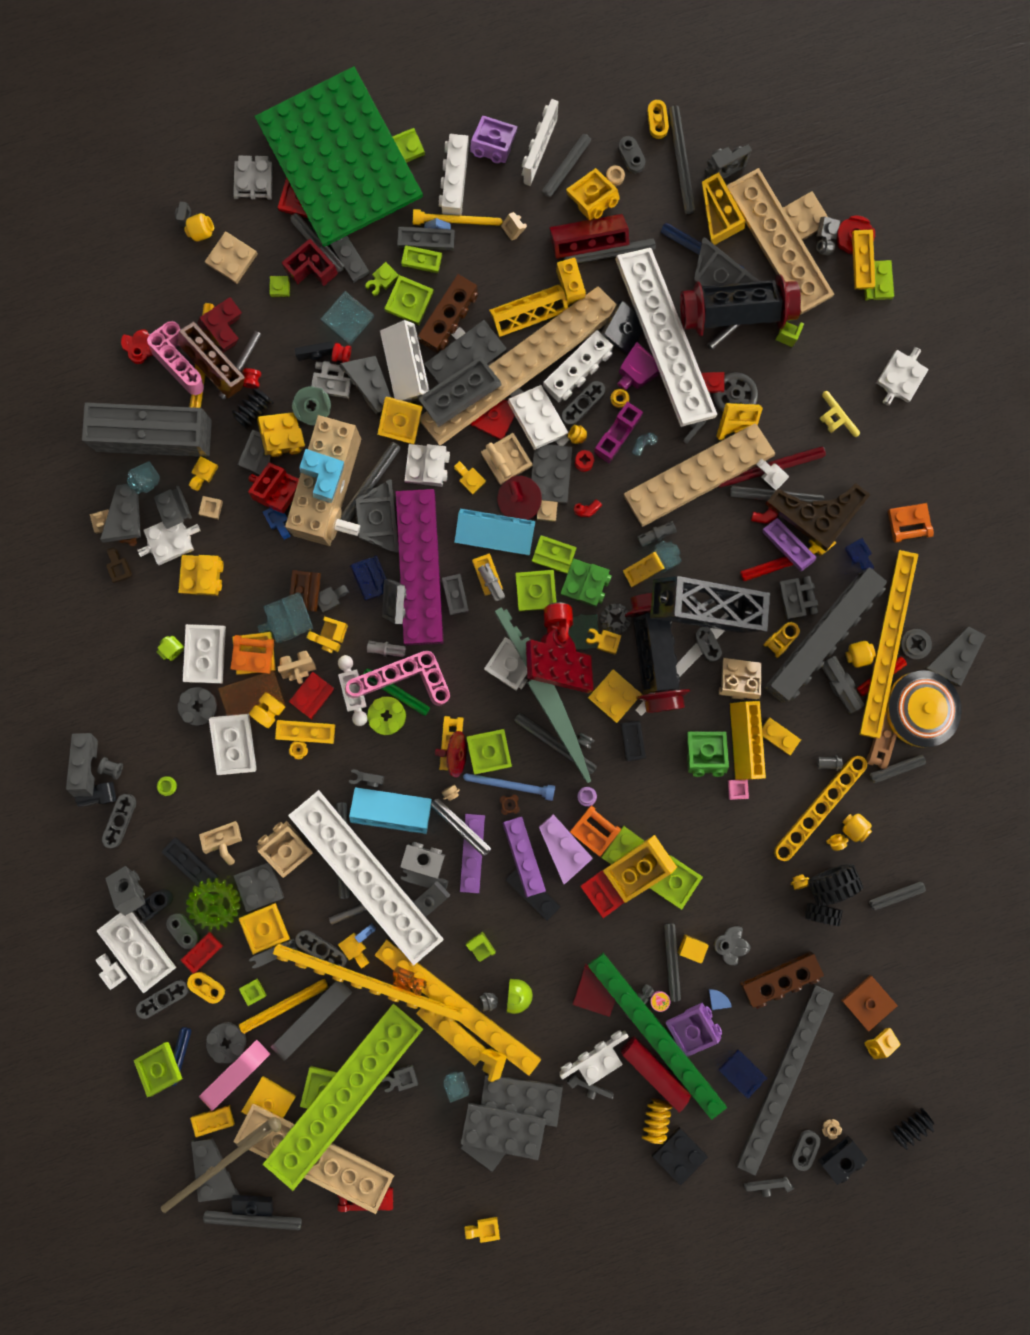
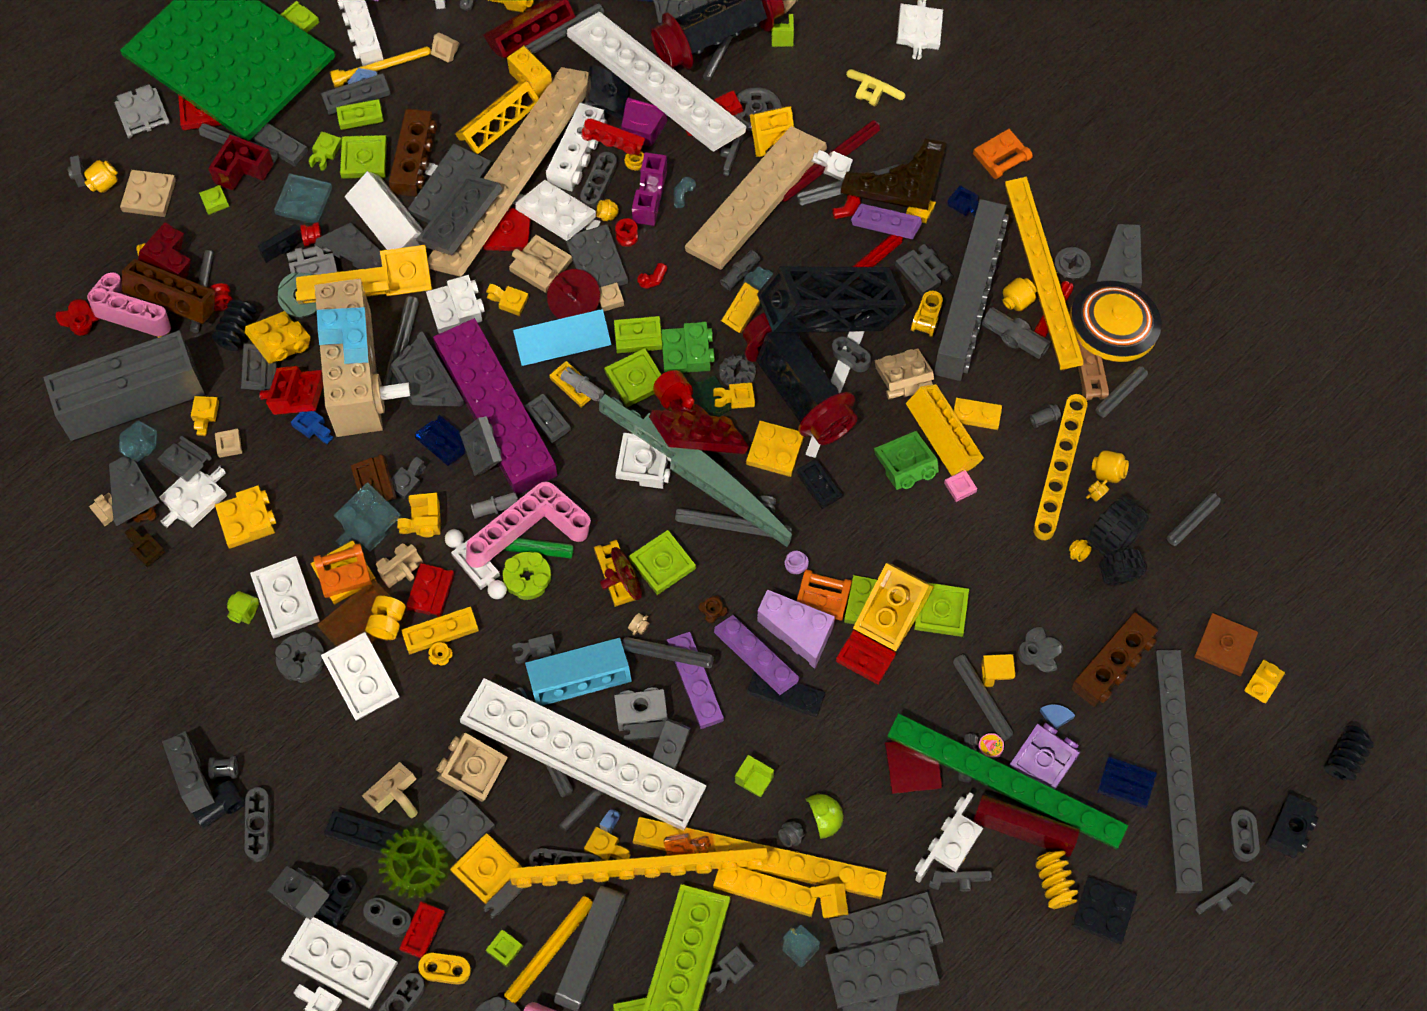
camera: 20 degrees left, 20 degrees down
lime plate [157,777,177,796] -> none
medium blue piece [463,773,555,801] -> none
tan plate [822,1119,842,1139] -> none
none -> yellow panel [295,267,390,304]
none -> red plate [581,118,645,156]

